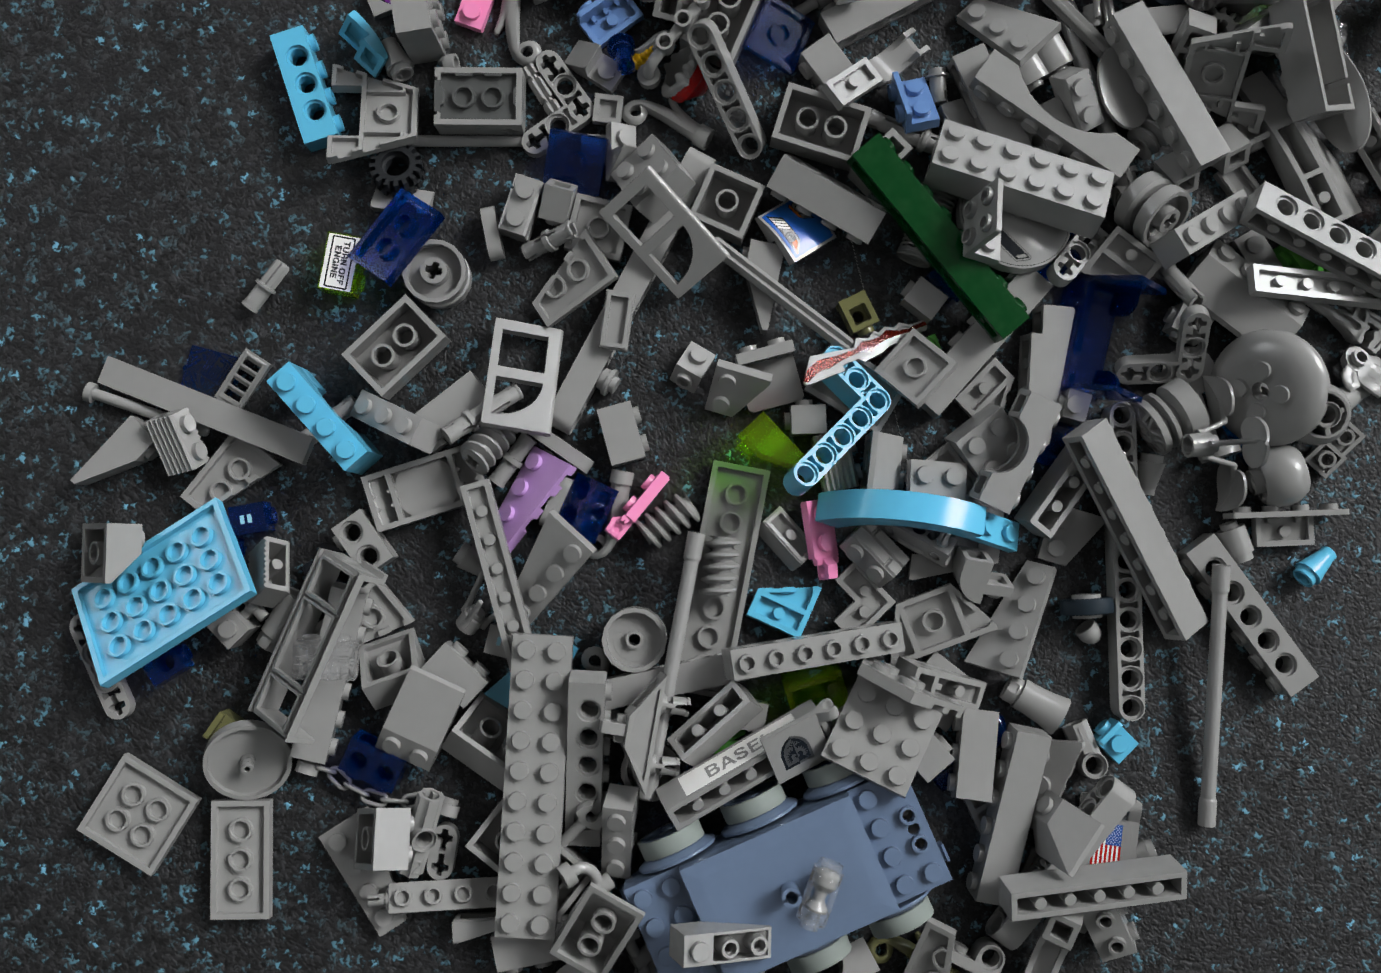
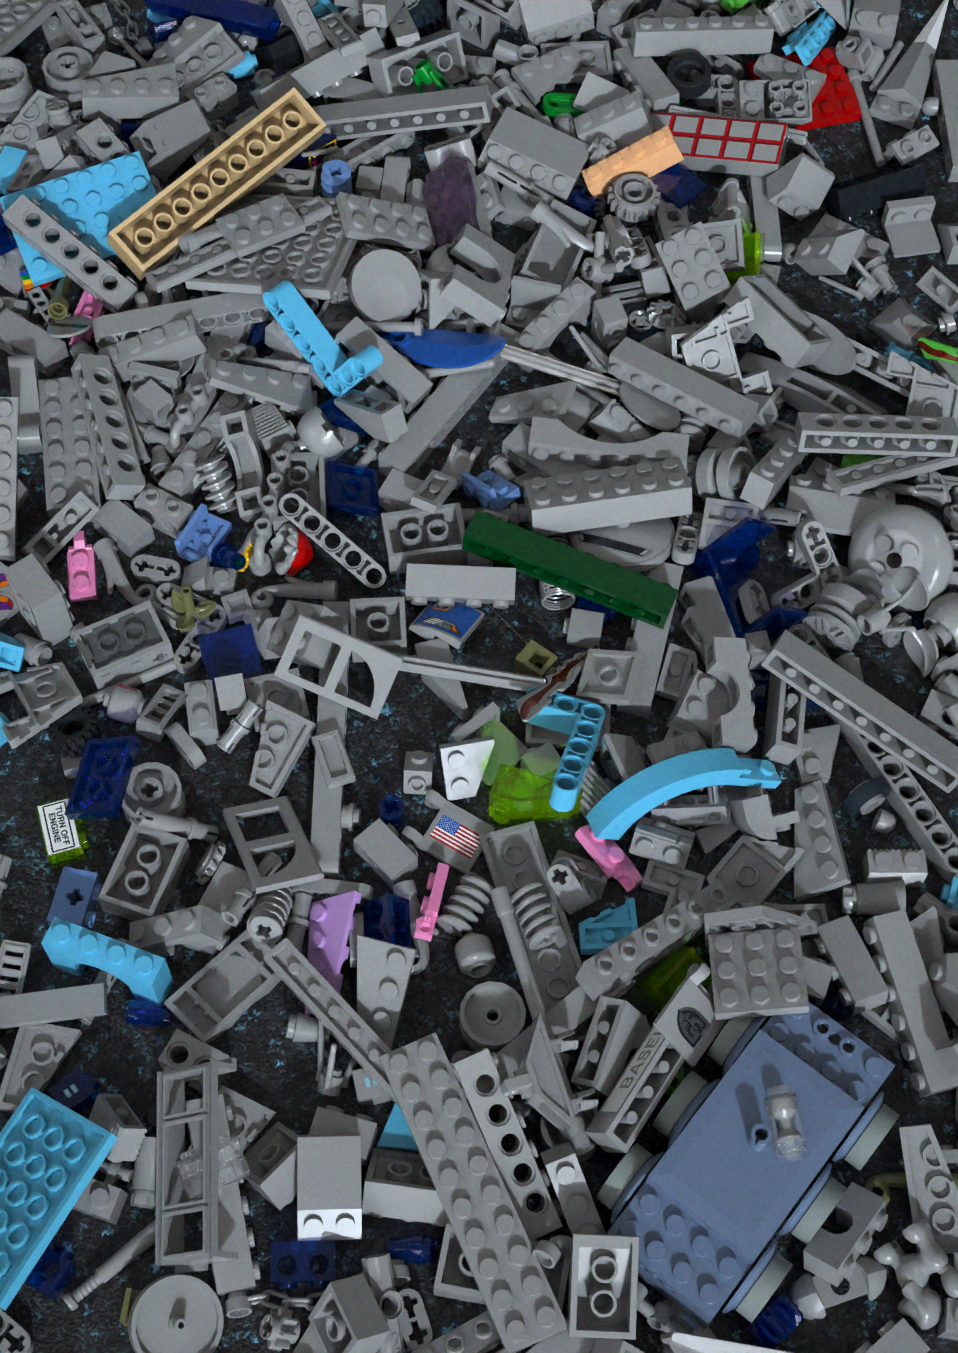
camera: 25 degrees left, 25 degrees down
light grey bar [561,800,602,848] -> none
light grey slope [669,921,772,968] -> none
light grey bracket [961,177,1004,266] -> none
none -> medium blue brick [46,866,104,929]
none -> light grey piece [62,1218,156,1311]
none -> light grey head [103,684,147,724]
none -> clear blue cone [126,997,171,1027]
none -> light grey beam [131,554,182,585]
none -> light grey pin [134,807,219,844]
none -> light grey slope [136,683,186,743]
none -> olive plant [171,586,216,631]
none -> light grey gear [194,841,226,885]
none -> light grey gear [260,1308,300,1351]
none -> clear blue bush [379,795,405,828]
none -> clear blue cone [387,1233,435,1266]
none -> light grey flag [401,789,495,875]
none -> light grey head [454,932,496,978]
none -> light grey piece [547,855,597,915]
none -> light grey beam [738,579,771,628]
none -> light grey brick [861,848,928,887]

